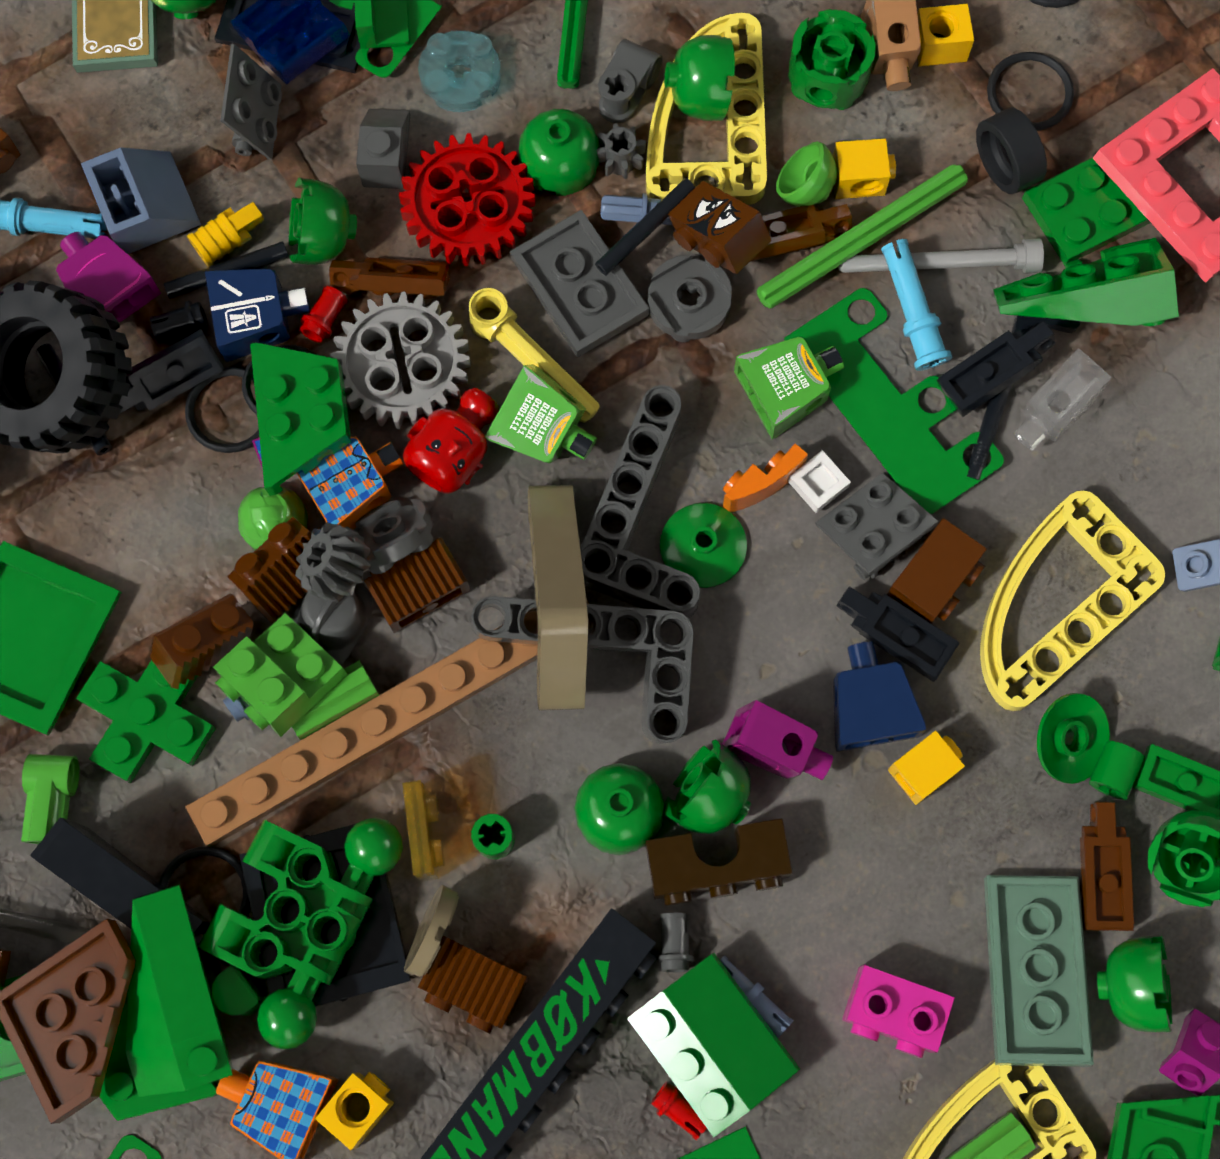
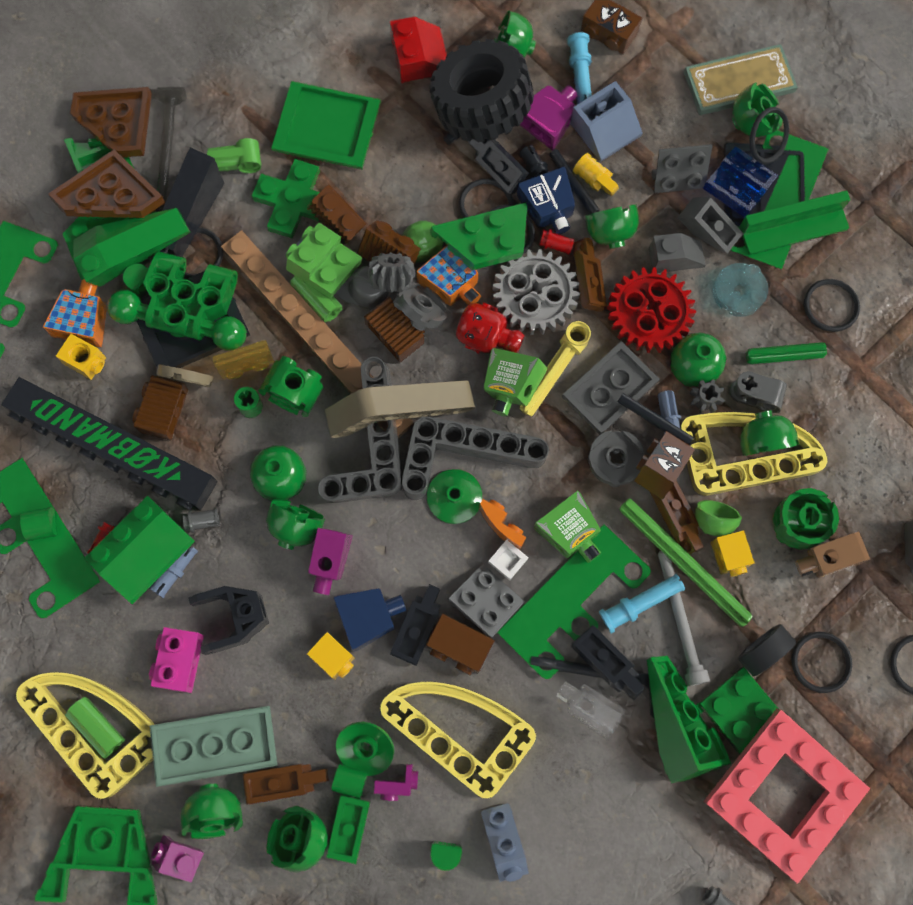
camera: 75 degrees right, 0 degrees up
dark brown arch [645,818,793,906] -> none
yellow brick [917,4,974,67] -> none
none -> black piece [188,586,269,655]
none -> green brick [258,356,323,417]
none -> magenta bracket [374,764,418,801]
none -> dark grey slope [677,197,743,254]

